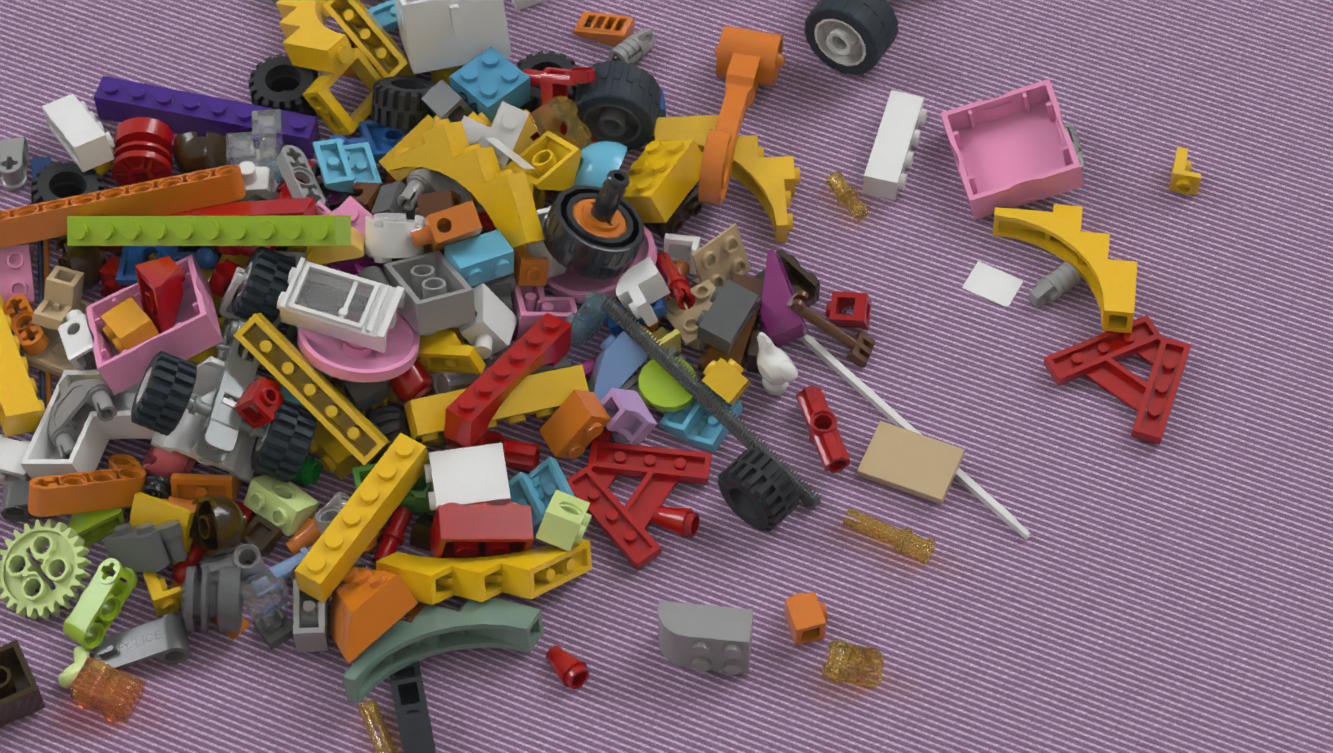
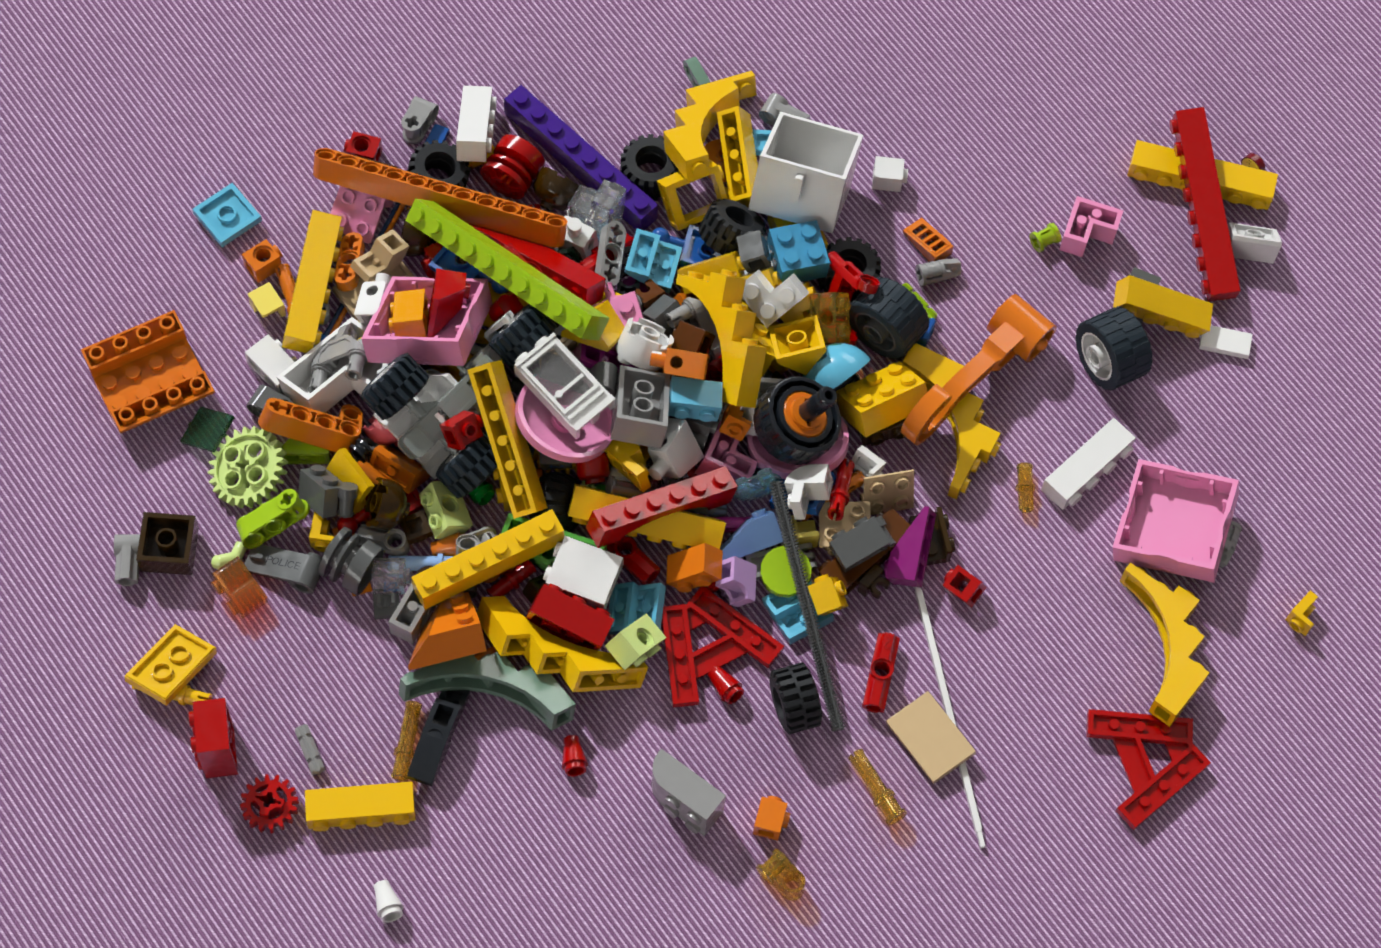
camera: 25 degrees right, 10 degrees up
white sticker [486,138,535,170] -> none
white animal [757,332,798,395] -> none
reddish brown hinge [786,290,876,367] -> none
white sticker [962,261,1023,307] -> none
light grey hinge [1029,262,1081,308] -> none

